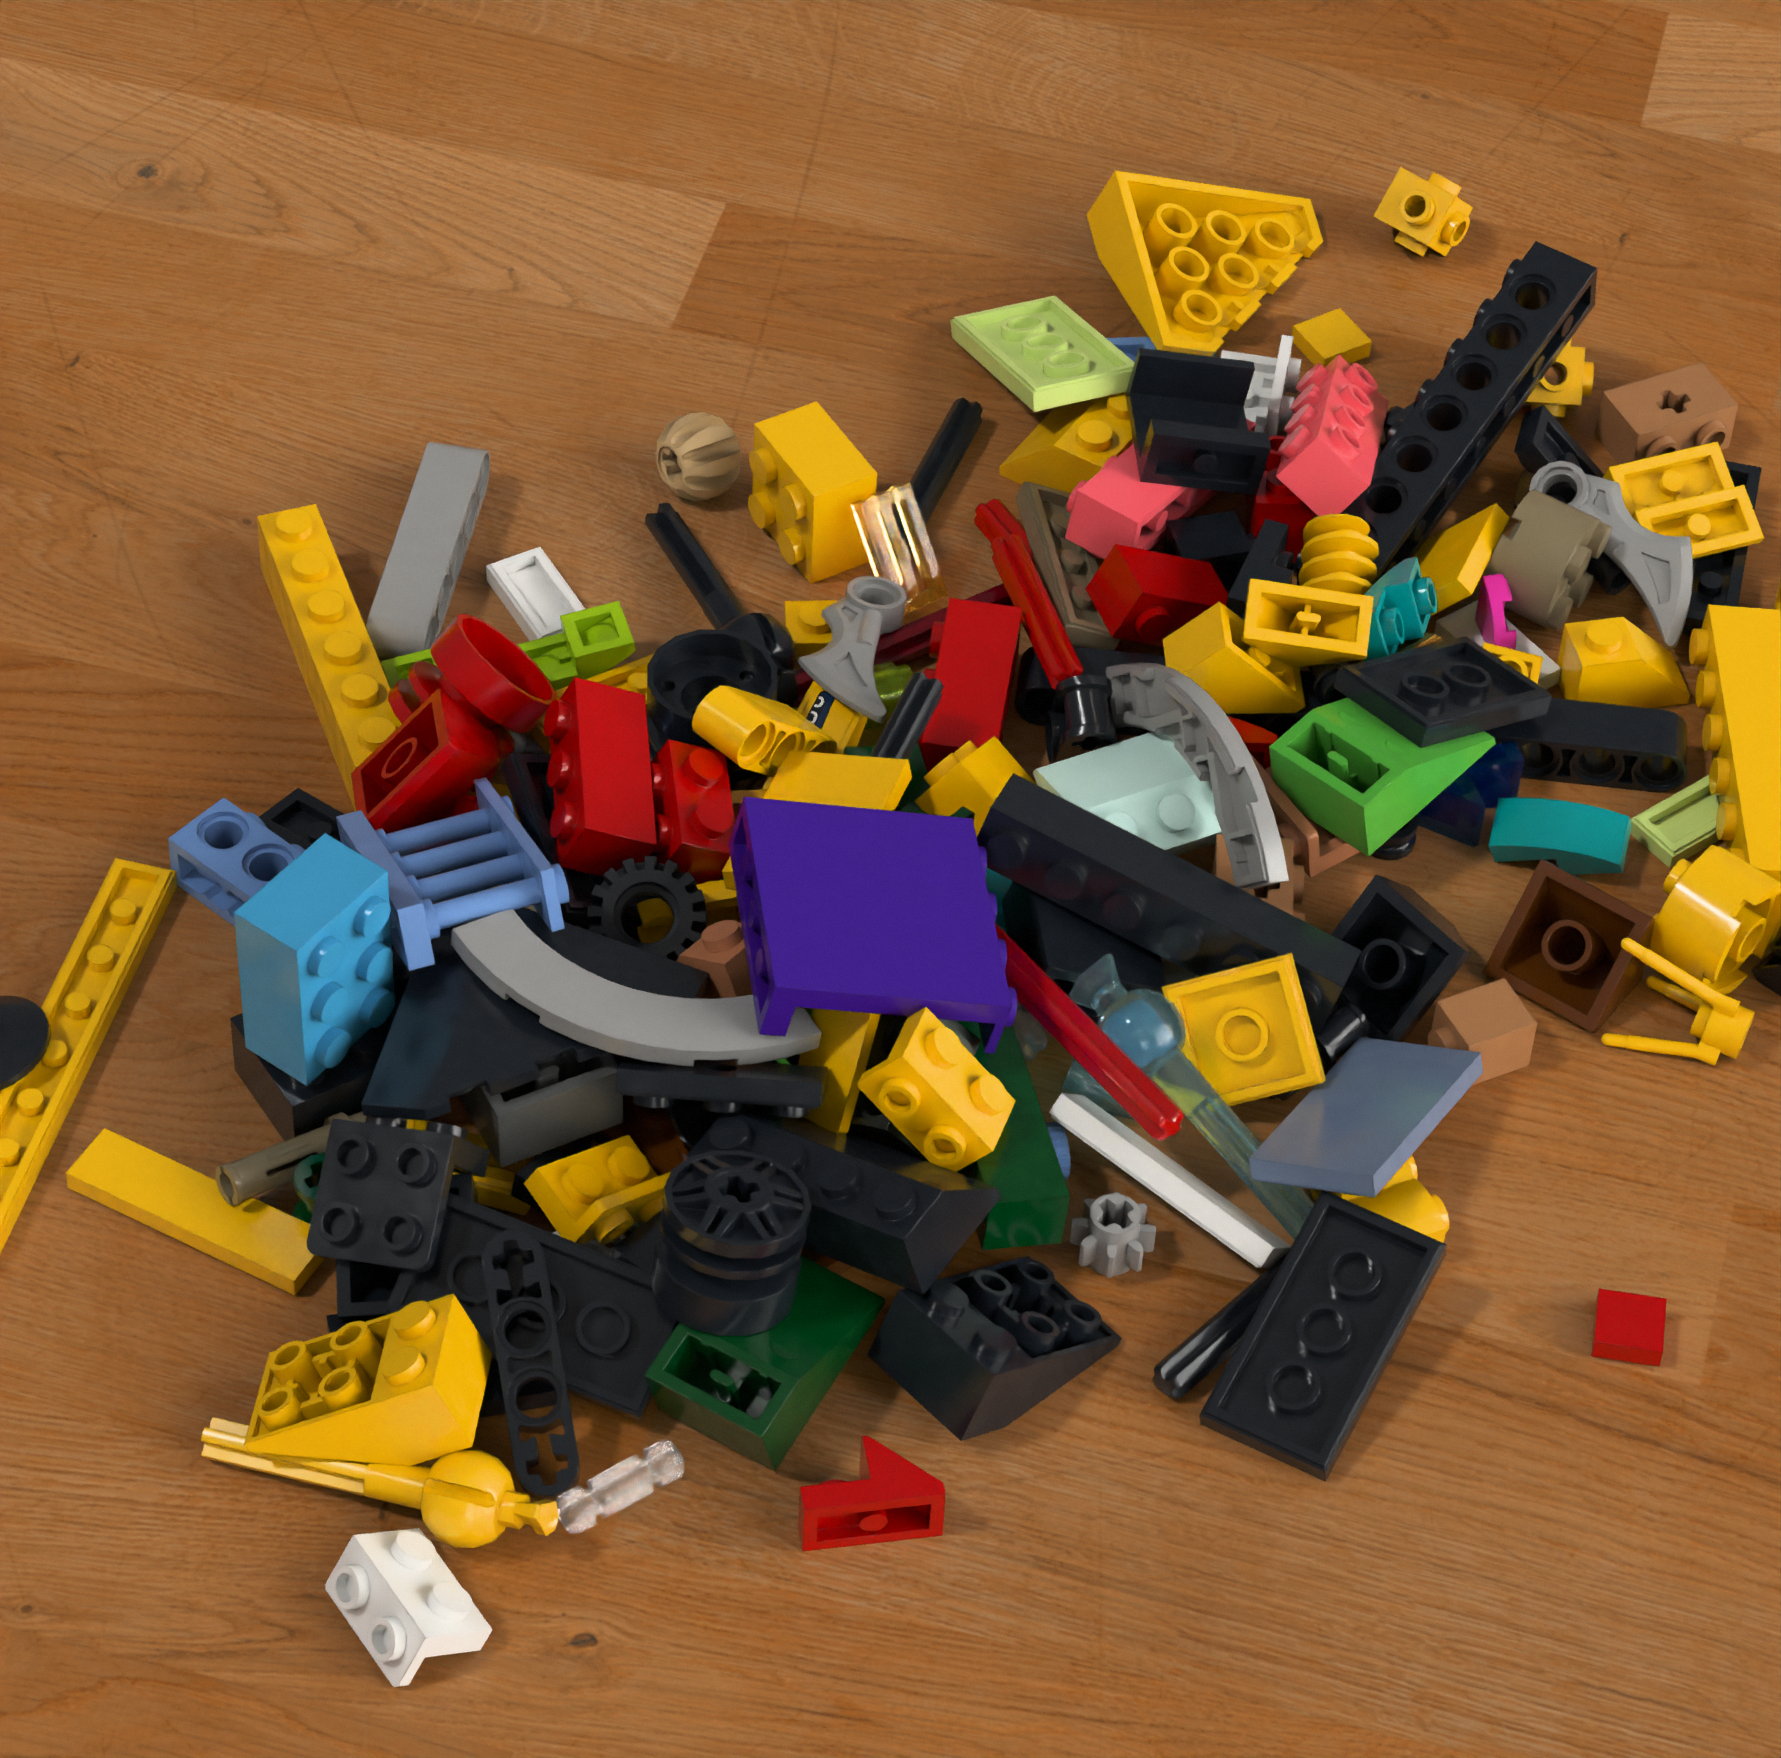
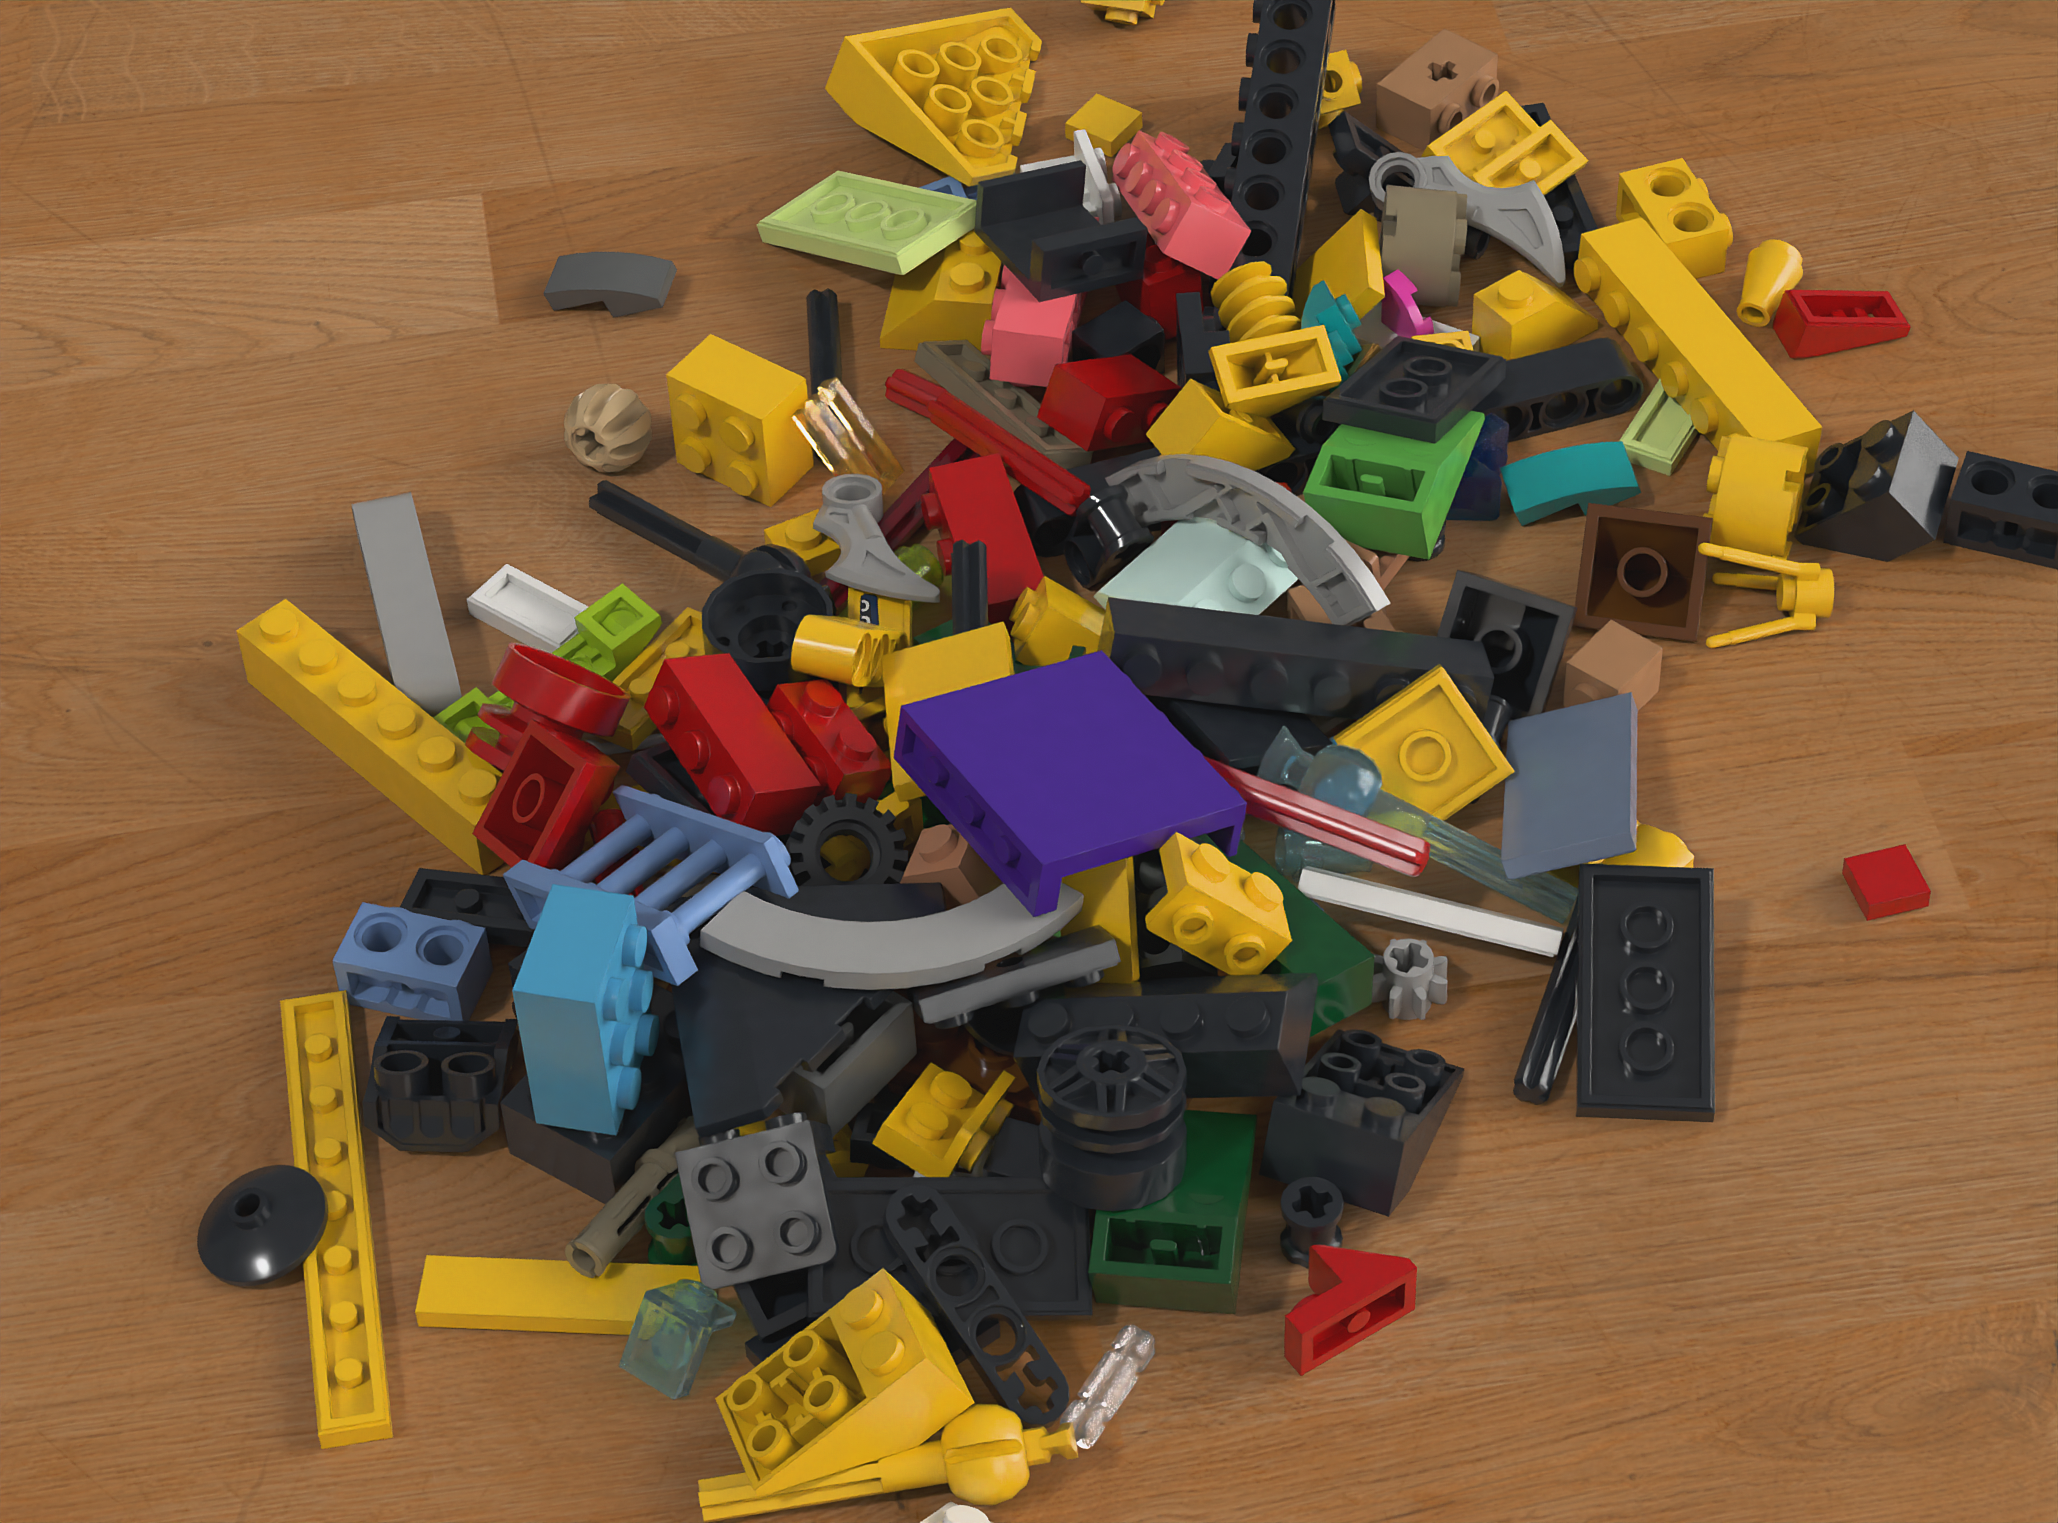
camera: 20 degrees left, 0 degrees up
none -> black slope [362,1016,520,1152]
none -> dark grey slope [543,252,677,318]
none -> clear light blue bracket [618,1279,737,1400]
none -> black bush [1280,1177,1344,1269]

